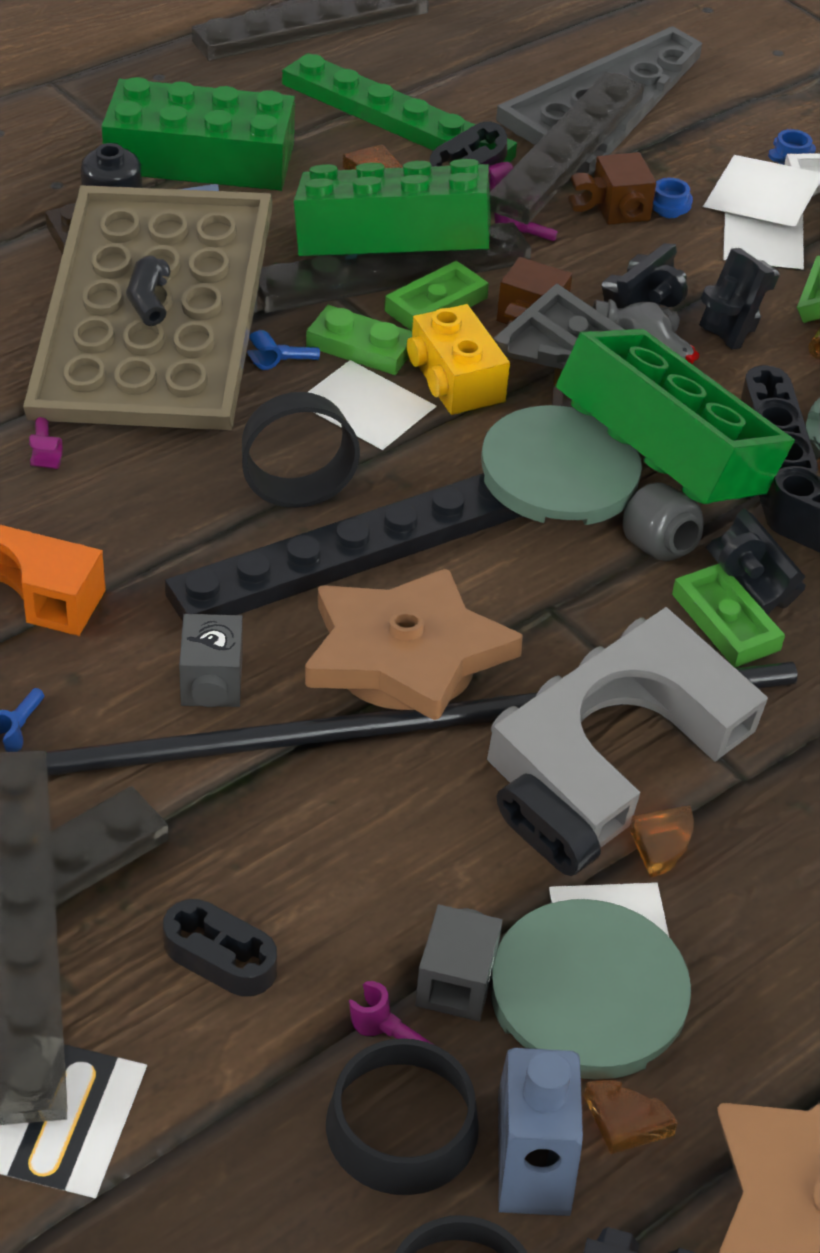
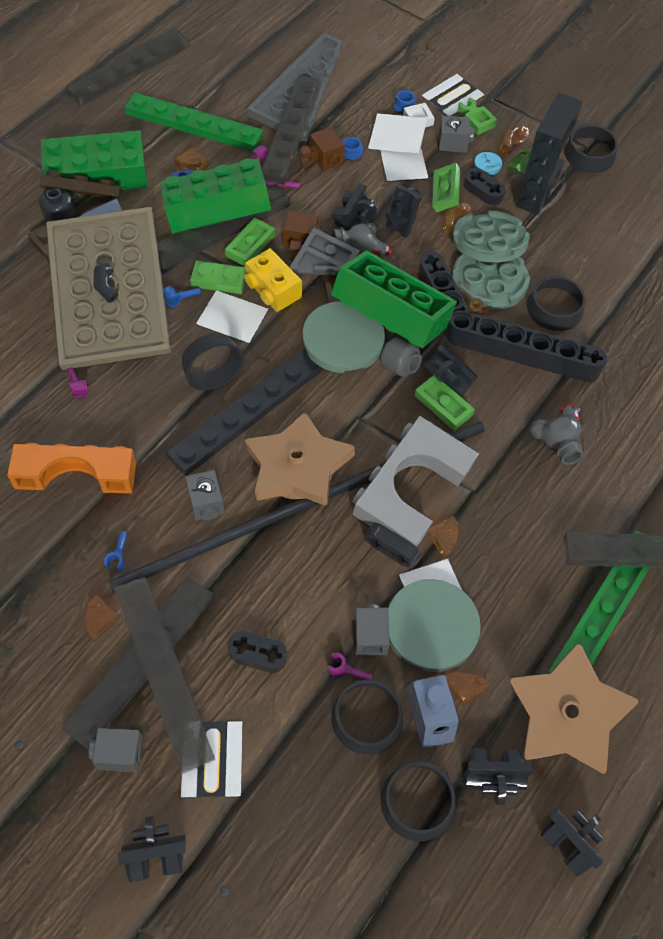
camera: 15 degrees left, 15 degrees up
black beam [430,122,507,167] -> none
none -> dark brown plate [40,171,120,199]

